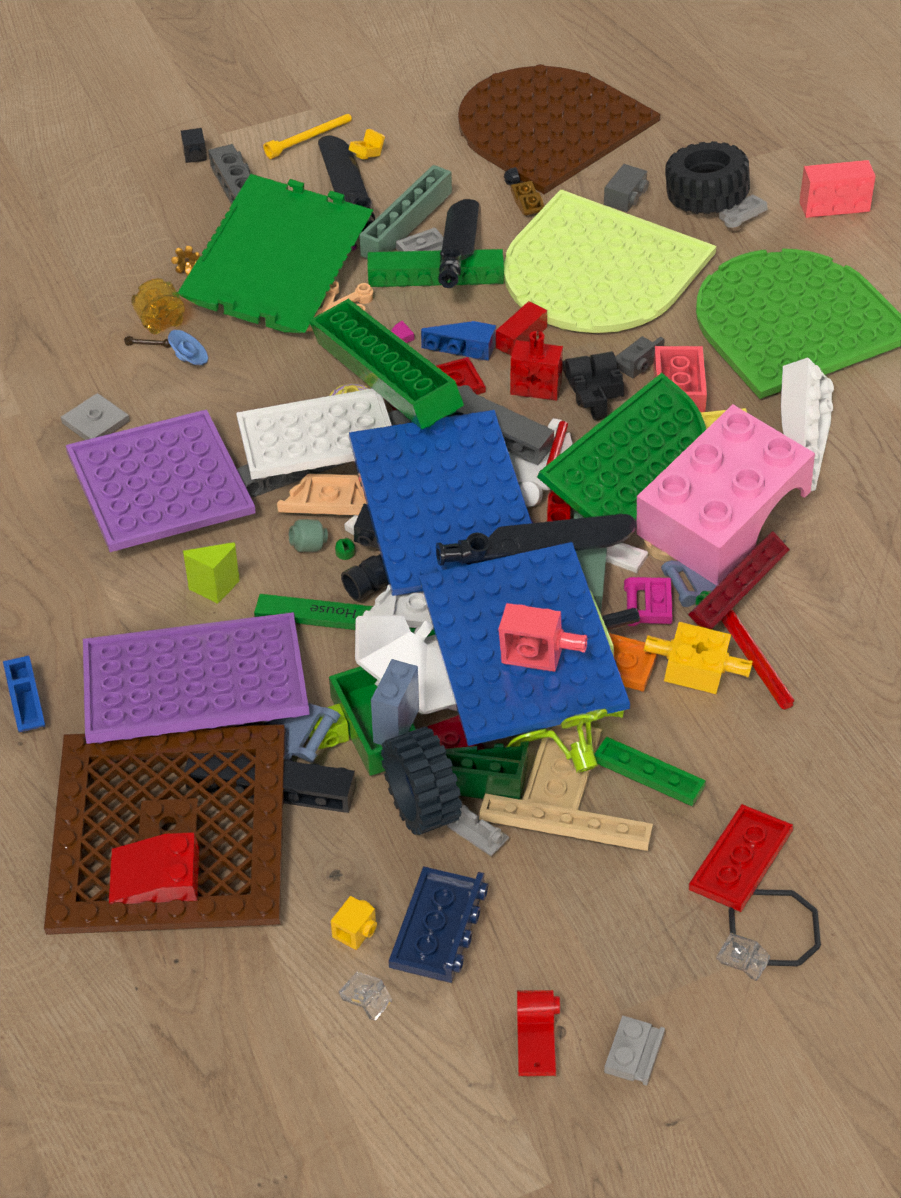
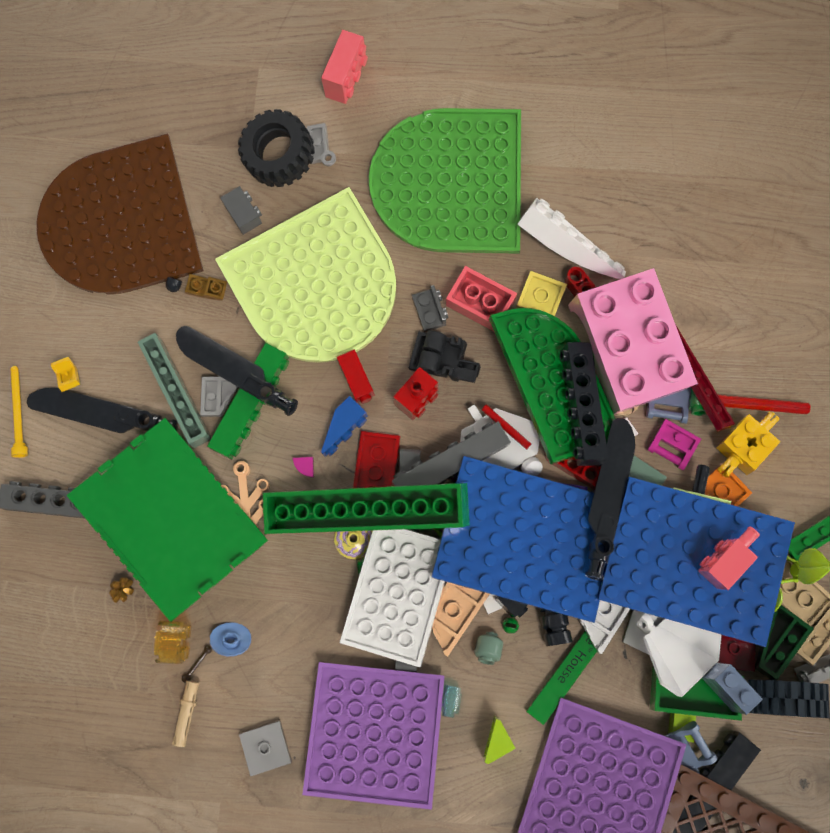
camera: 55 degrees left, 30 degrees up
none -> tan pin [172,680,200,747]
none -> clear light blue brick [441,685,462,718]
none -> black brick [559,342,609,466]

